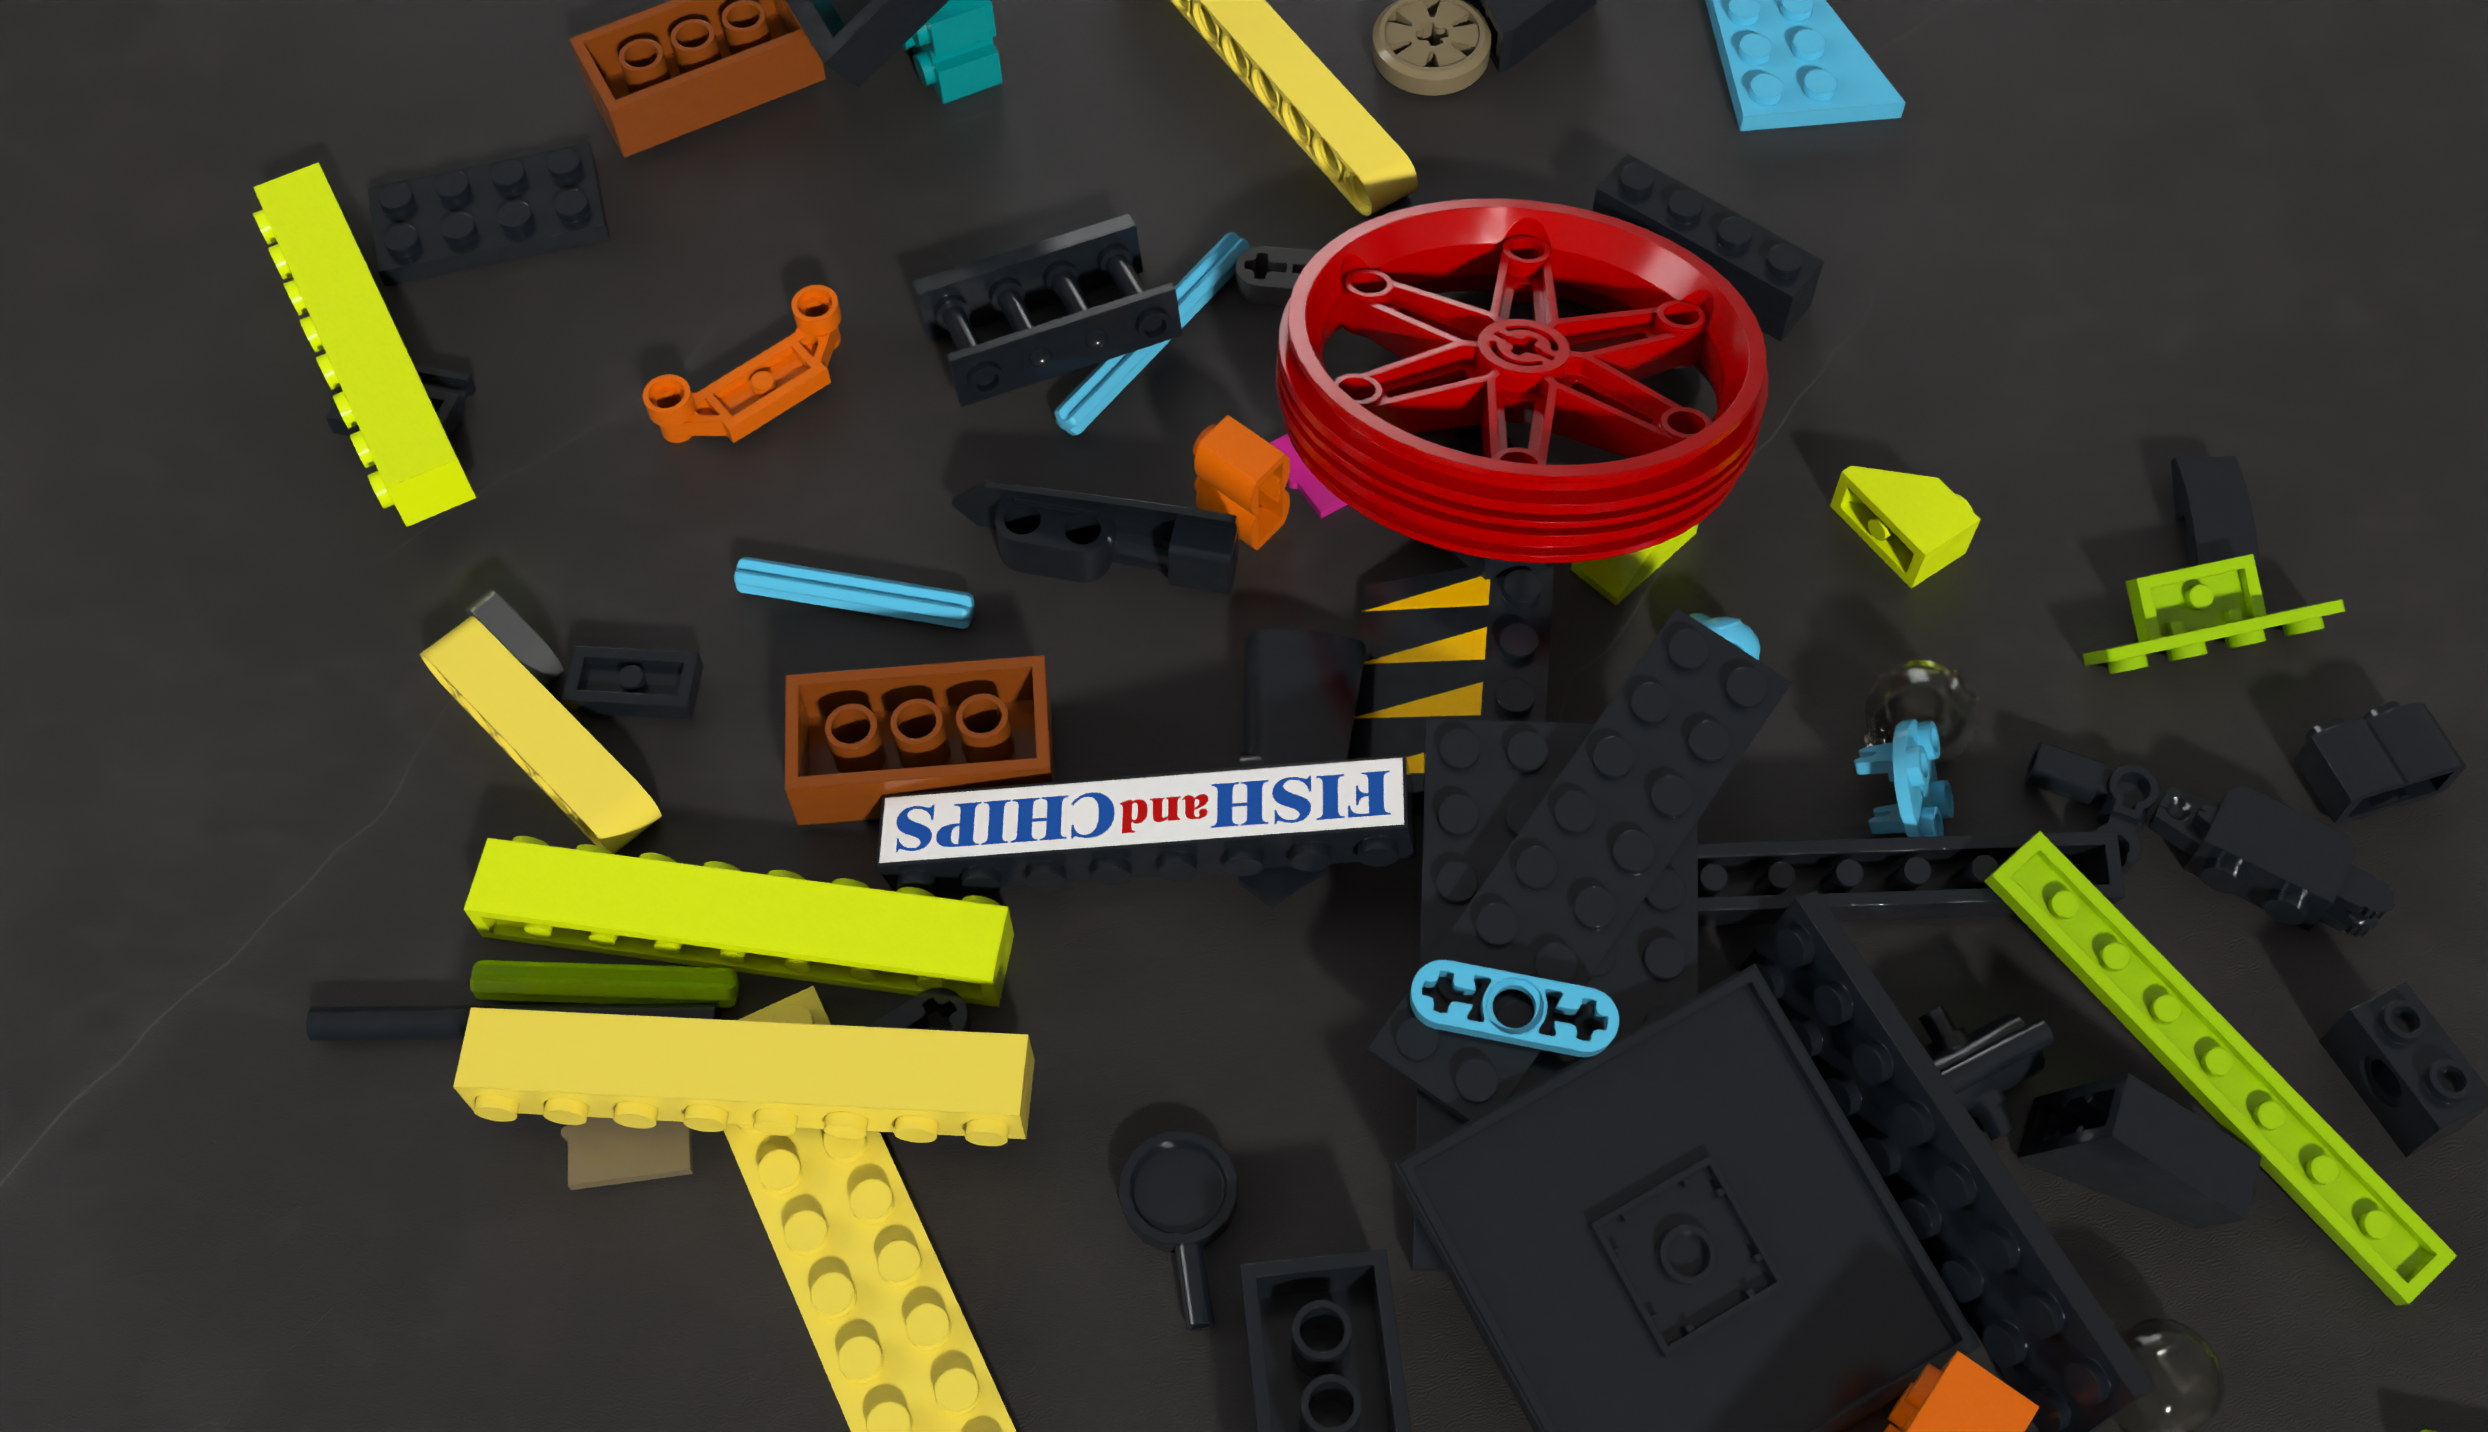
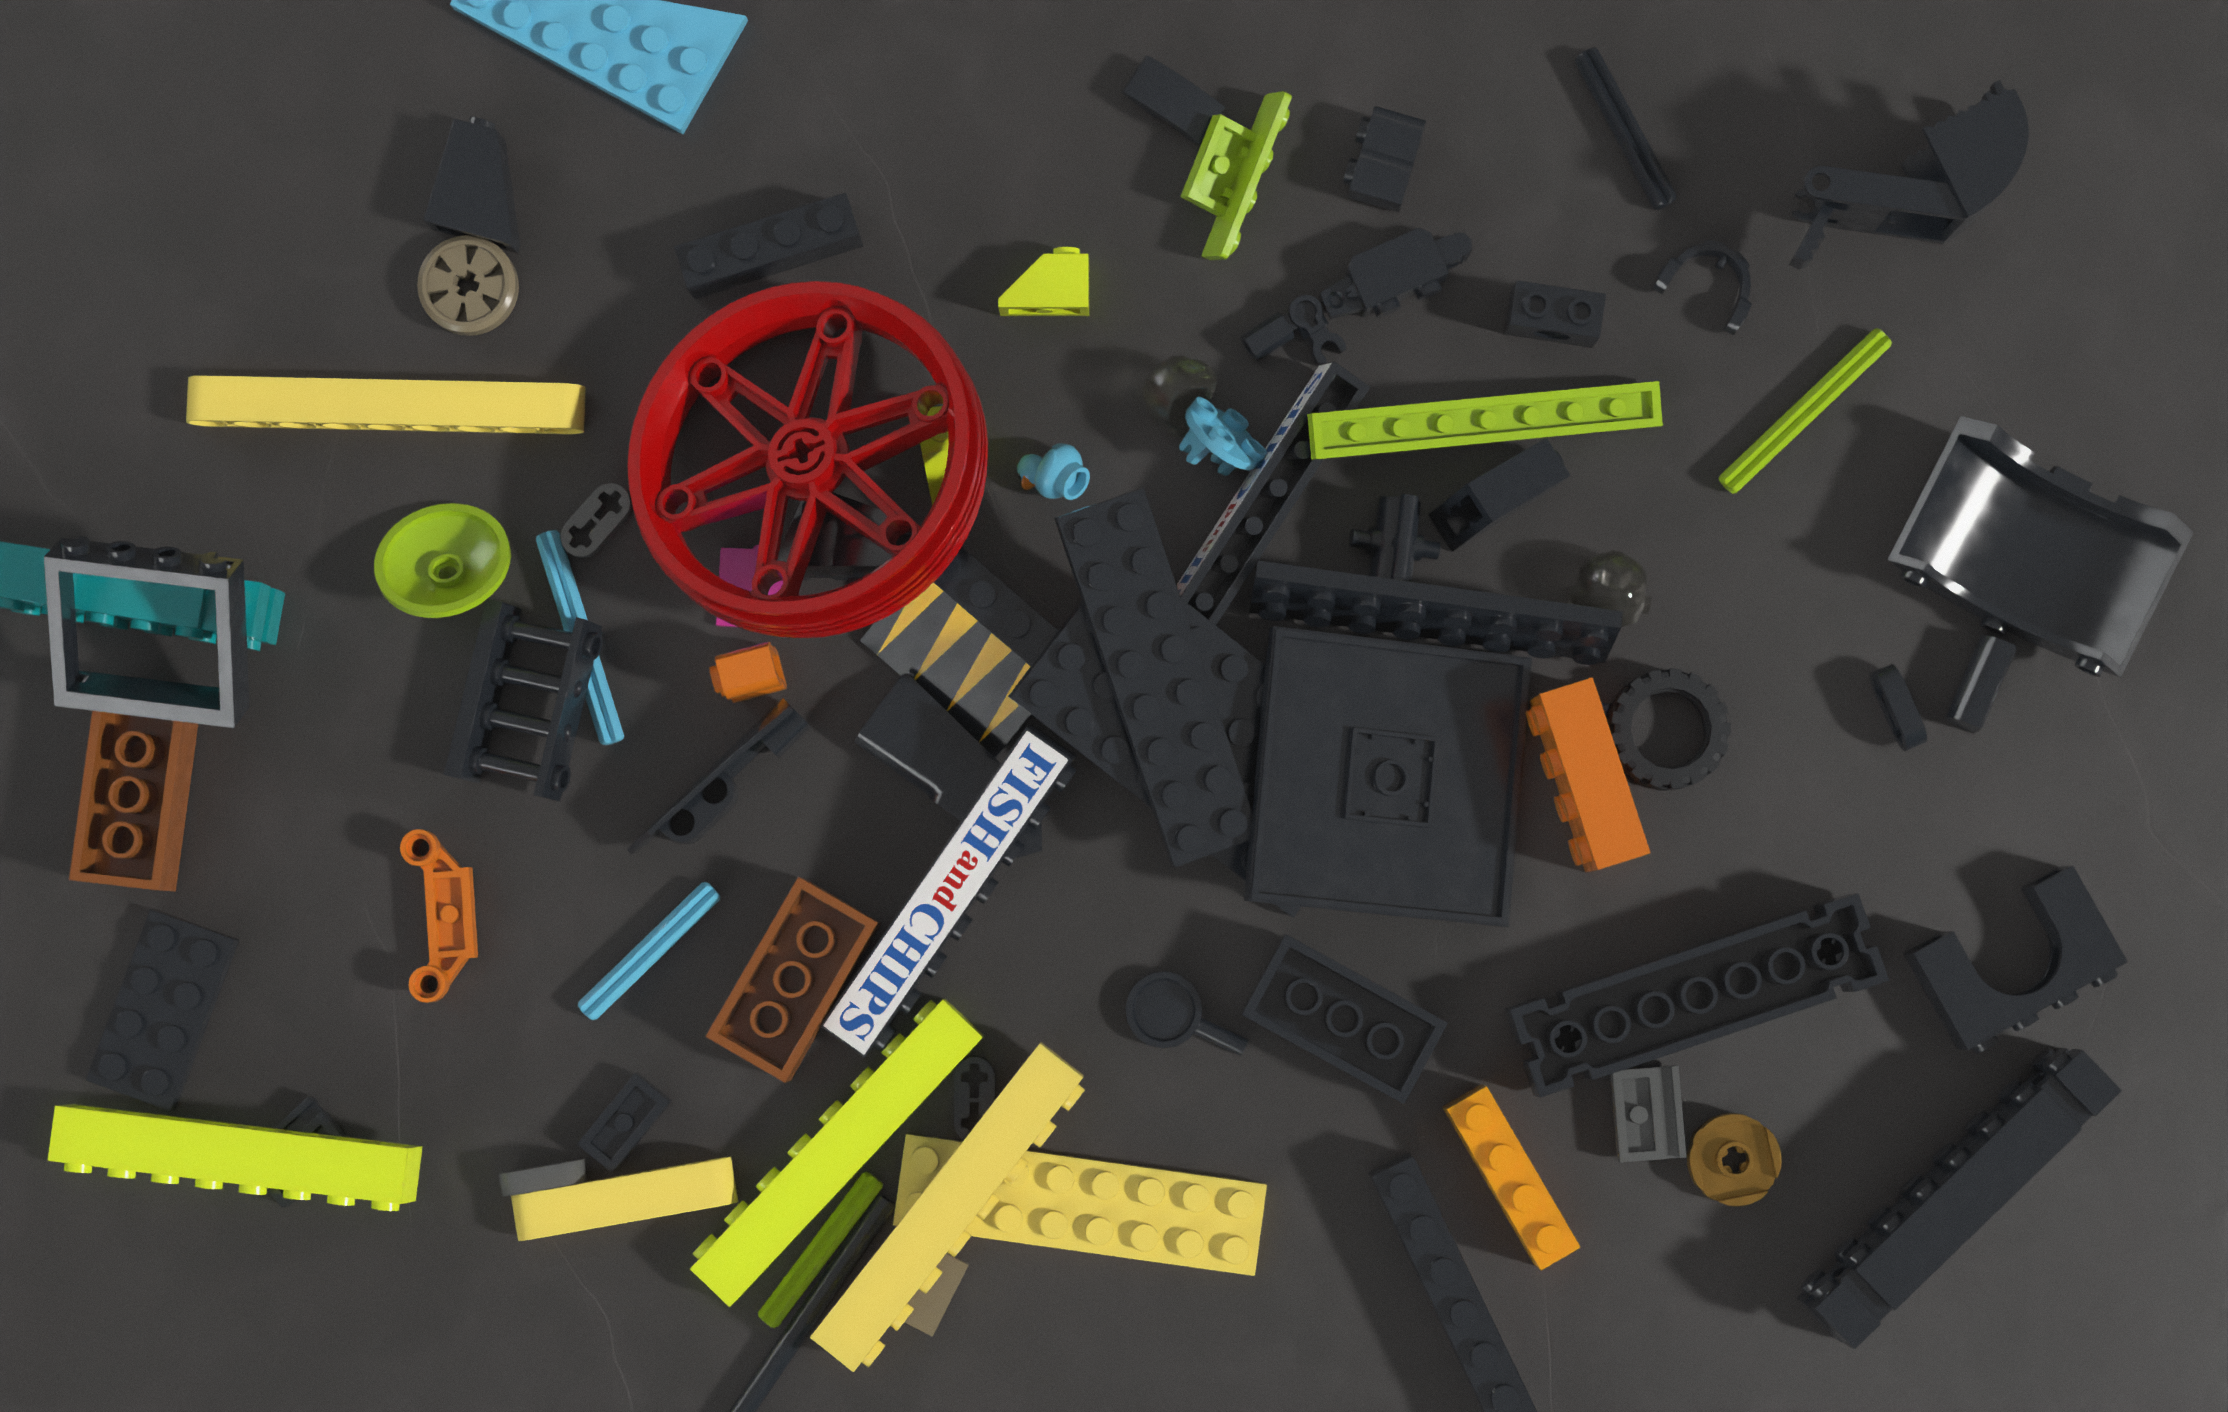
camera: 50 degrees left, 25 degrees up
medium azure beam [1410,960,1619,1057] -> none
none -> lime dish [374,503,511,618]

